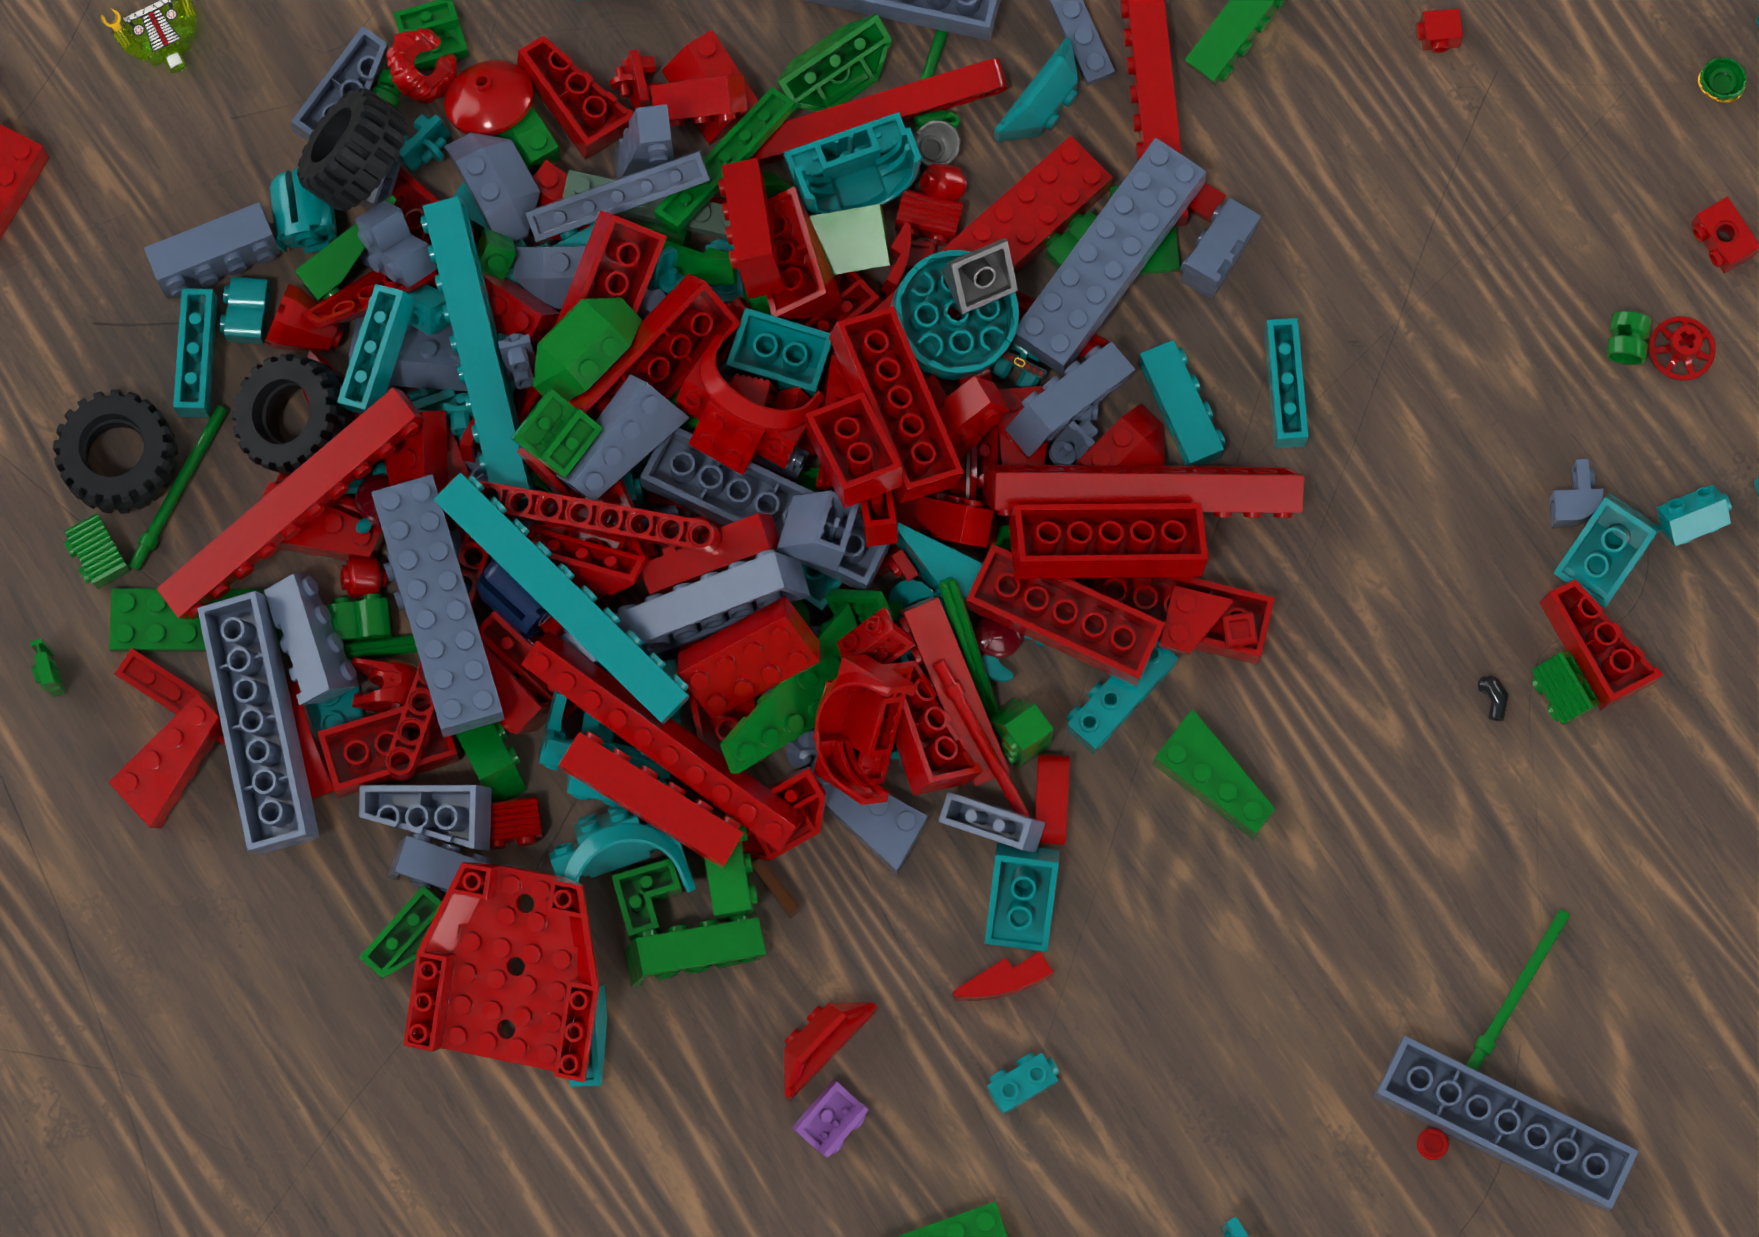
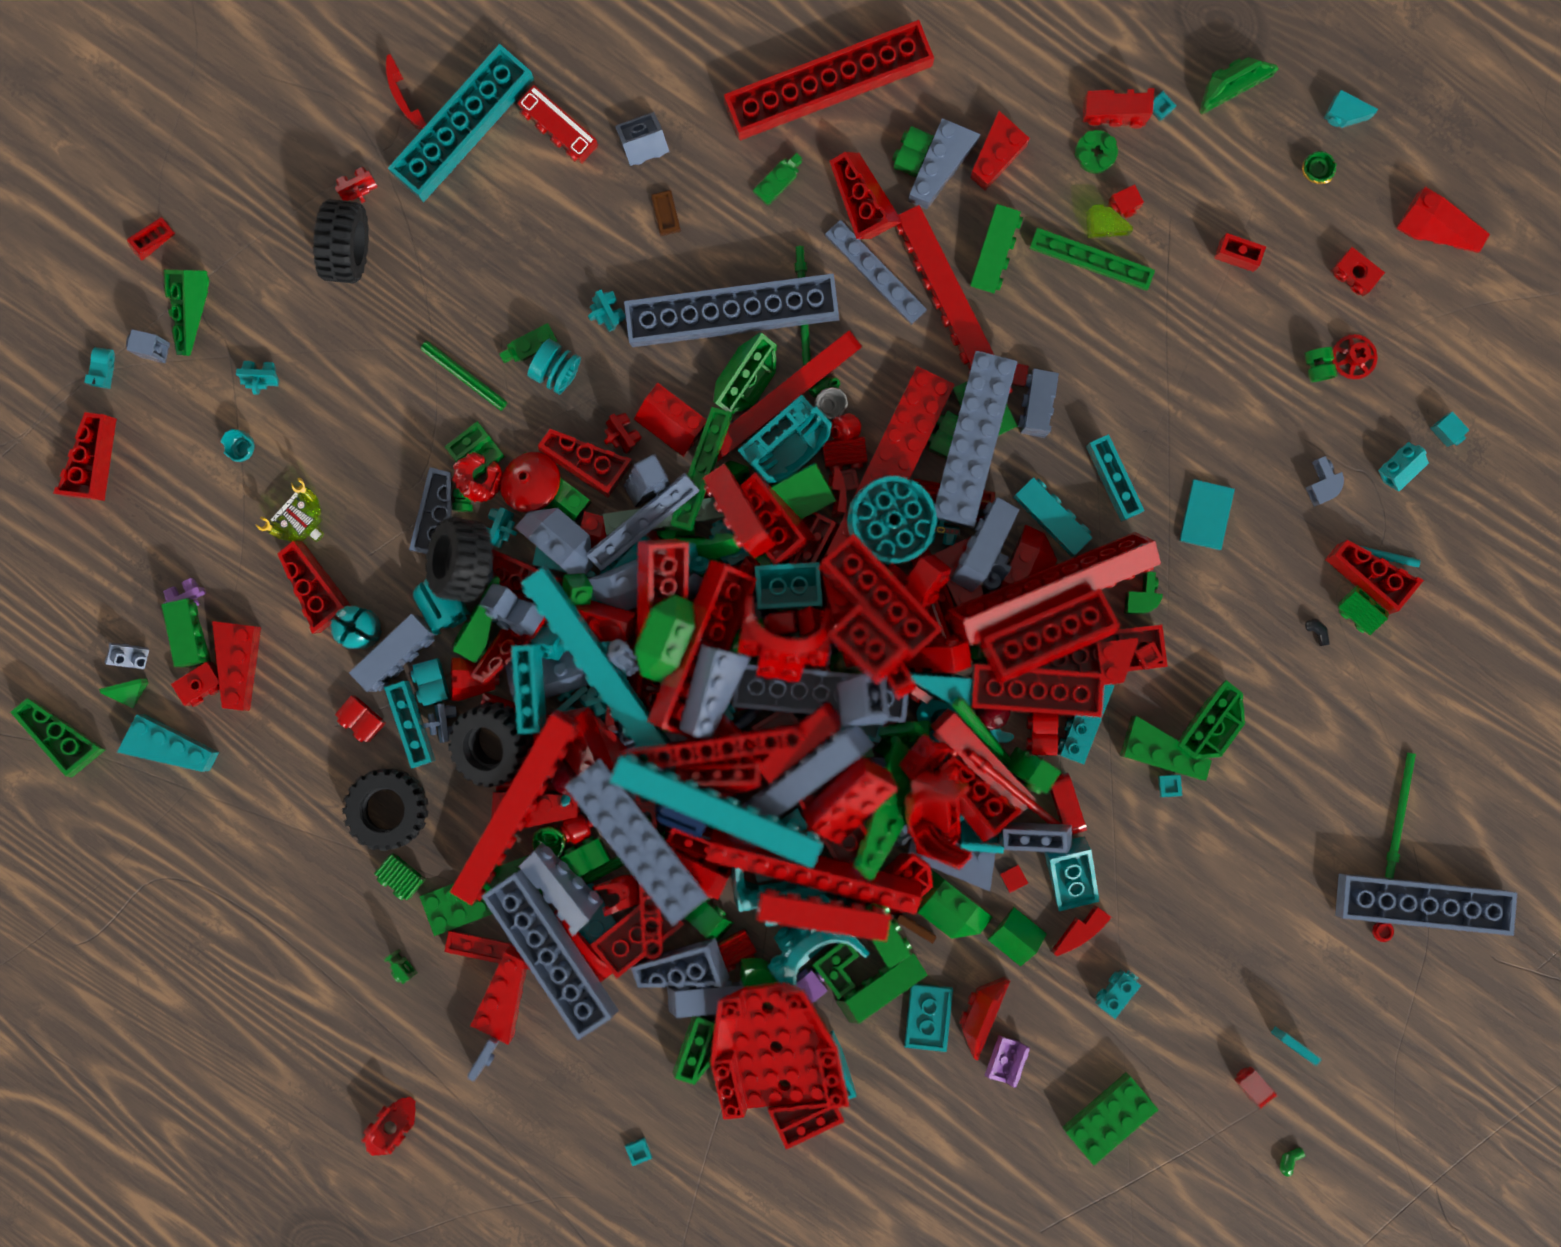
camera: 20 degrees left, 10 degrees up
green bar [127,405,228,571] -> none
green slope [510,389,603,478] -> none
red brick [651,75,747,126] -> none
flat silver slope [941,238,1018,314] -> none
teal wedge [994,36,1079,142] -> none
teal slope [1553,493,1662,608] -> none
none -> red wedge [277,541,351,634]
none -> teal cylinder [330,606,382,650]
none -> red brick [335,695,386,742]
none -> sand blue hips [423,704,456,743]
none -> sand blue plate [467,1037,500,1082]
none -> green hair [532,826,566,857]
none -> teal tile [625,1137,653,1166]
none -> green brick [740,958,778,1005]
none -> red wedge [768,1101,845,1150]
none -> medium lavender brick [796,968,828,1003]
none -> teal tile [904,983,953,1052]
none -> green wedge [917,869,993,939]
none -> teal plate [960,819,1004,853]
none -> green slope [987,907,1047,967]
none -> red tile [1000,864,1029,893]
none -> red brick [1026,712,1058,756]
none -> green plate [1029,228,1155,291]
none -> clear neon green slope [1086,204,1133,238]
none -> green brick [1124,572,1163,614]
none -> teal plate [1158,775,1183,797]
none -> green wedge [1178,680,1245,759]
none -> teal tile [1179,480,1235,551]
none -> red brick [1214,233,1266,272]
none -> teal bar [1358,545,1421,568]

